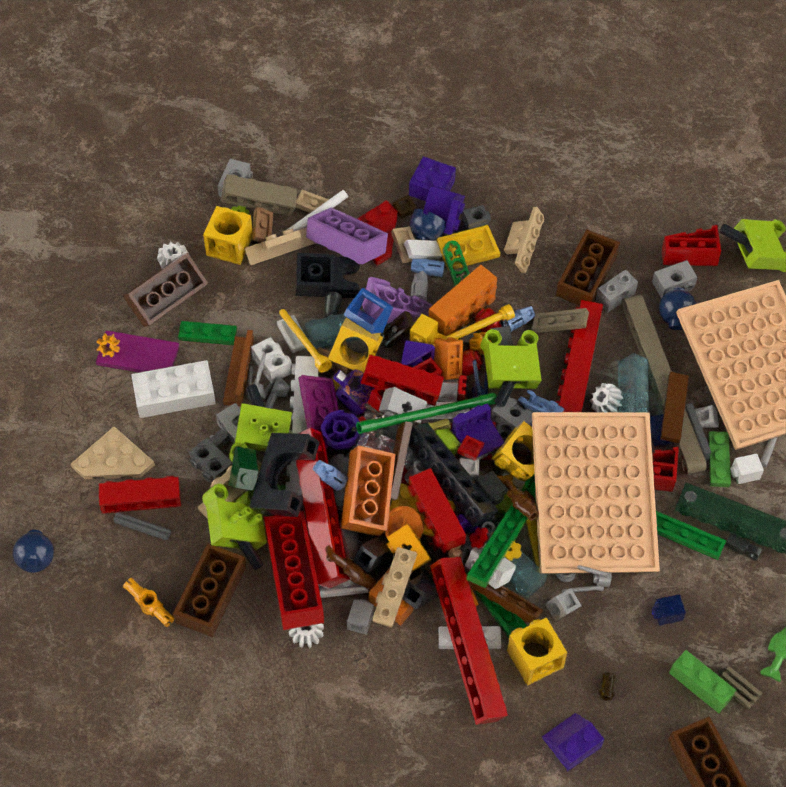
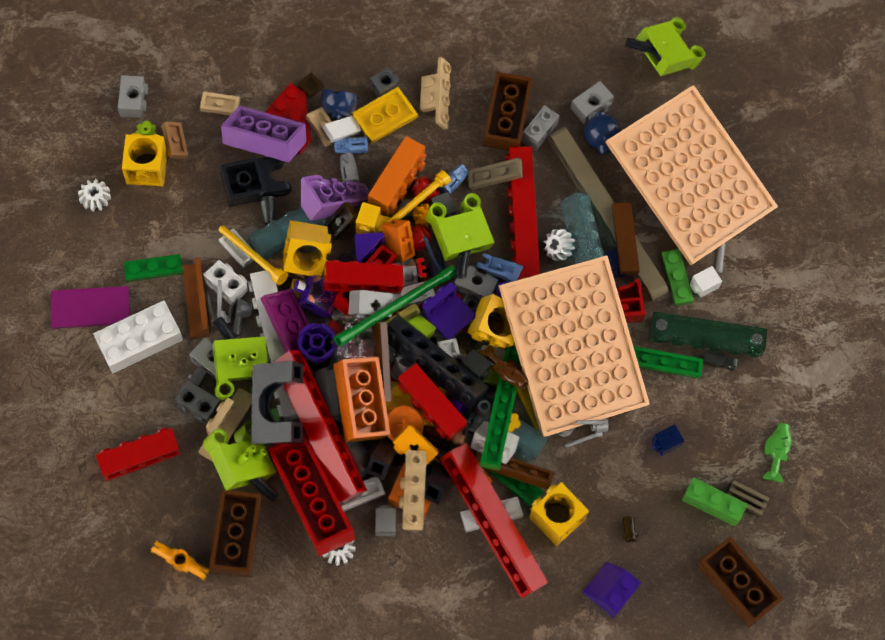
camera: 20 degrees left, 10 degrees up
dark blue brick [13,530,54,573] -> none
tan plate [71,427,155,479] -> none
light orange gear [96,333,120,358] -> none
dark grey axle [114,512,171,540] -> none
reddish brown brick [123,252,208,327] -> none
dark tan brick [221,174,297,216] -> none
dark green slope [228,446,258,491] -> none
tan bracket [244,227,315,265] -> none
white piece [287,190,348,231] -> none
medium blue hinge [312,460,348,491] -> none
reddish brown animal [325,545,376,590] -> none
blue tile [344,288,393,334] -> none
dark purple brick [409,156,456,201] -> none
dark purple bracket [423,186,465,235] -> none
green beam [443,241,470,286] -> none
red tile [457,435,484,461] -> none
red plant [469,527,489,549] -> none
light grey brick [545,588,582,622] -> none
red wedge [662,225,721,266] -> none
dark grey tile [685,403,711,462] -> none
white slope [695,405,719,428] -> none

